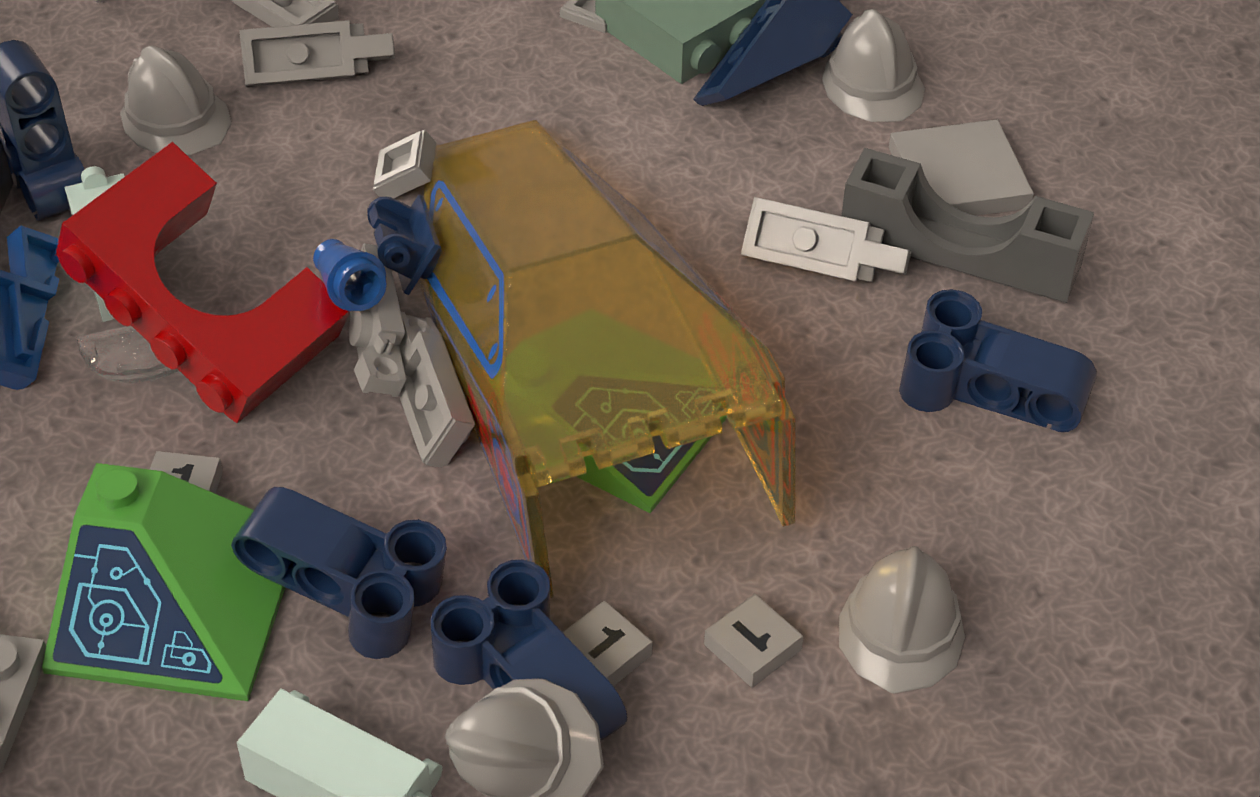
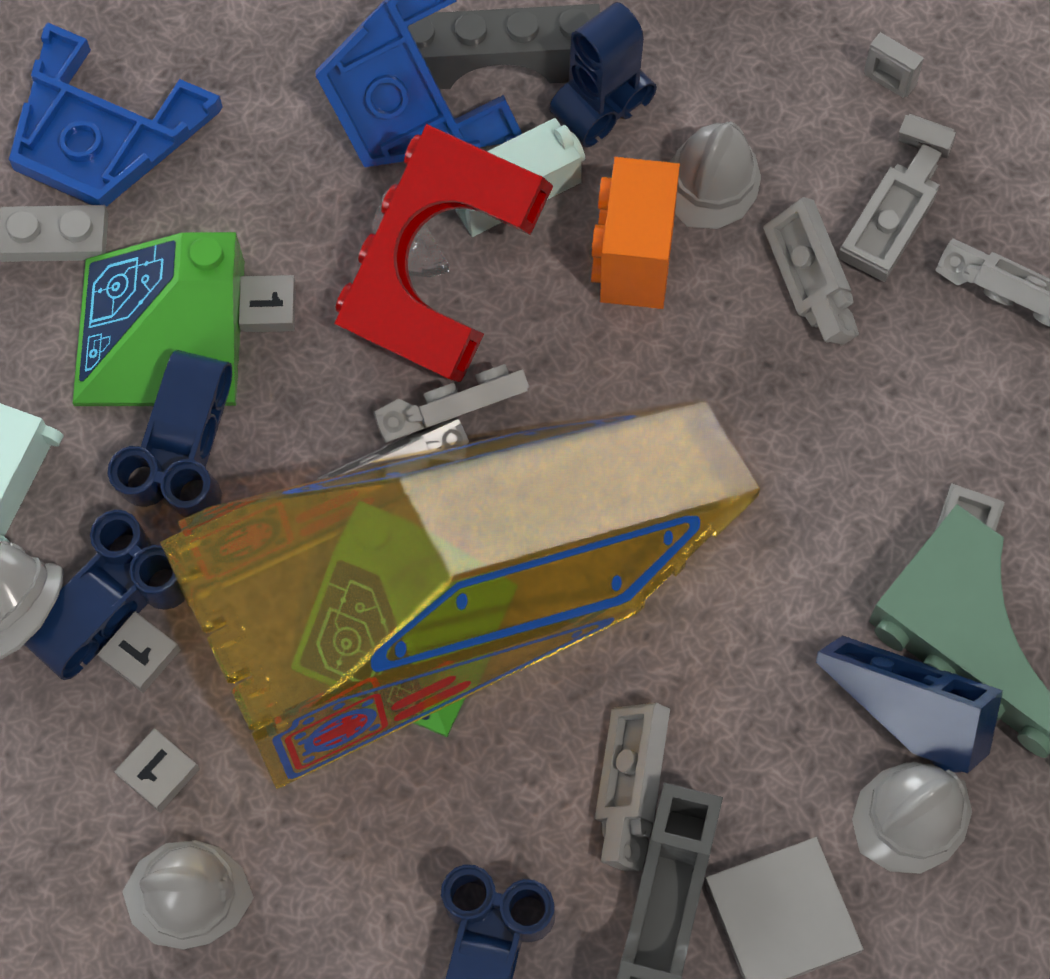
camera: 85 degrees right, 20 degrees up
blue cone [313,239,387,311] -> none
dark blue hinge [367,194,440,296] -> none
light grey tile [373,130,437,198] -> none
none -> orange brick [591,157,680,309]

